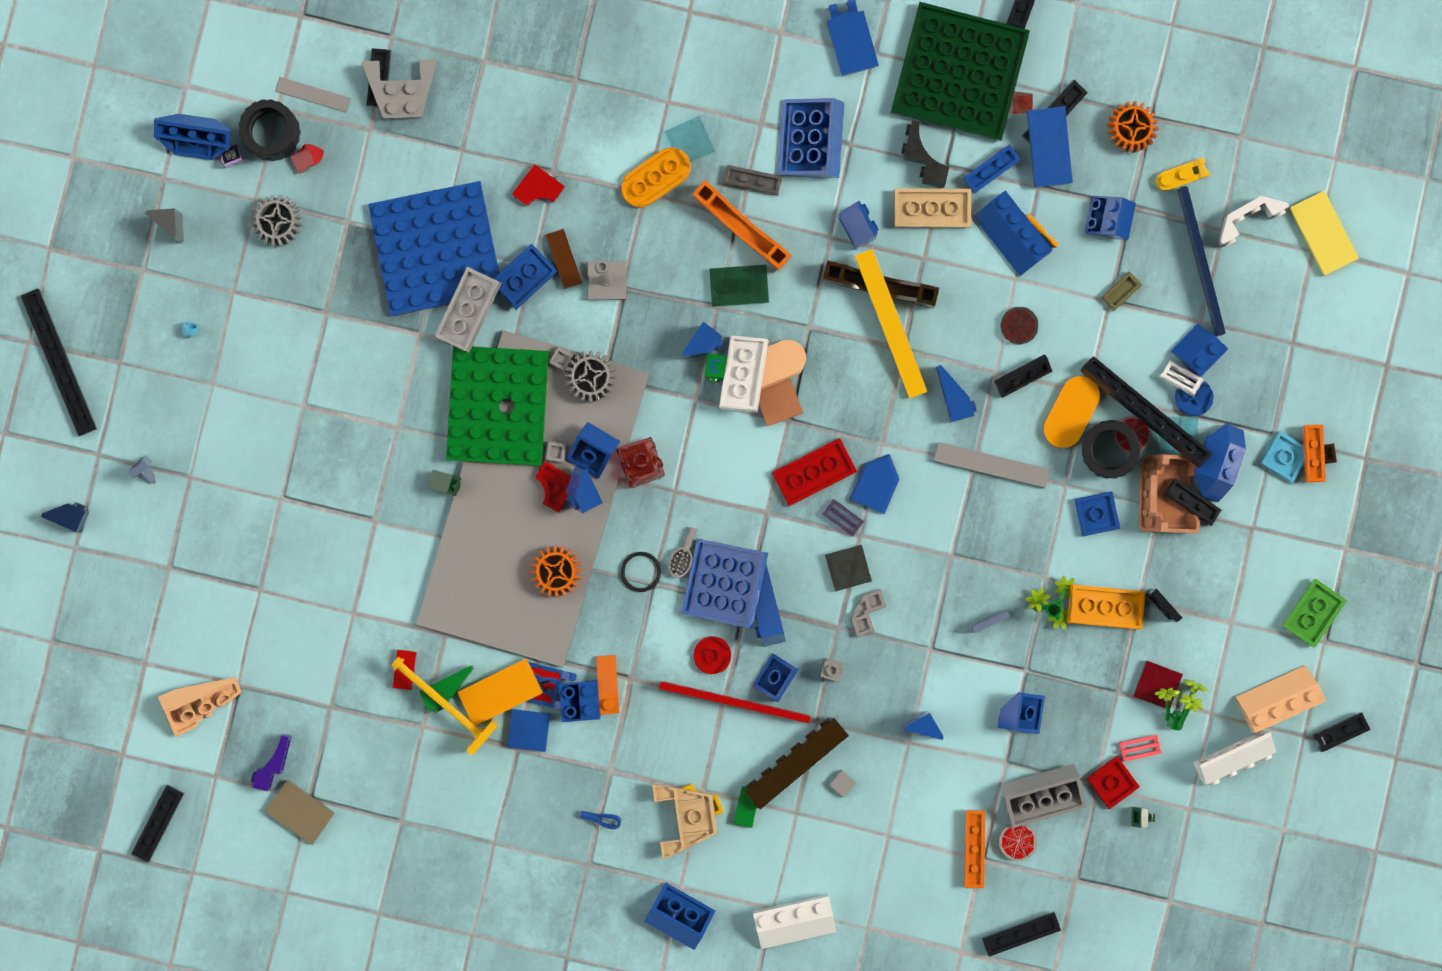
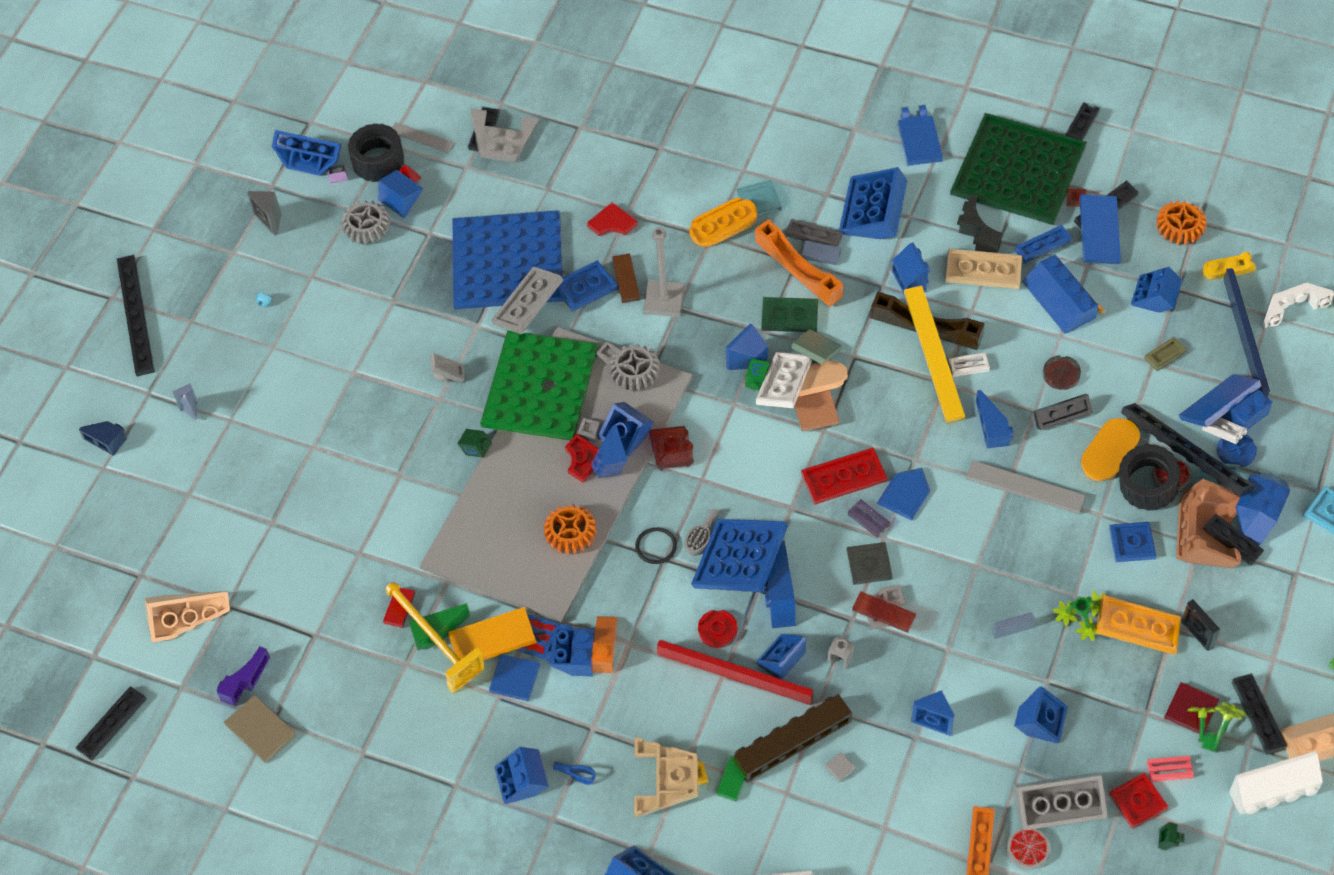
camera: 10 degrees right, 30 degrees down
none -> blue slope [378,170,423,218]
none -> light grey tile [430,353,465,383]
none -> blue slope [494,747,549,804]
none -> sand green tile [791,329,842,364]
none -> sand blue tile [801,241,841,265]
none -> clear red tile [852,591,916,633]
none -> white tile [948,352,990,377]
none -> blue tile [1179,374,1261,427]
none -> black plate [1231,673,1287,755]

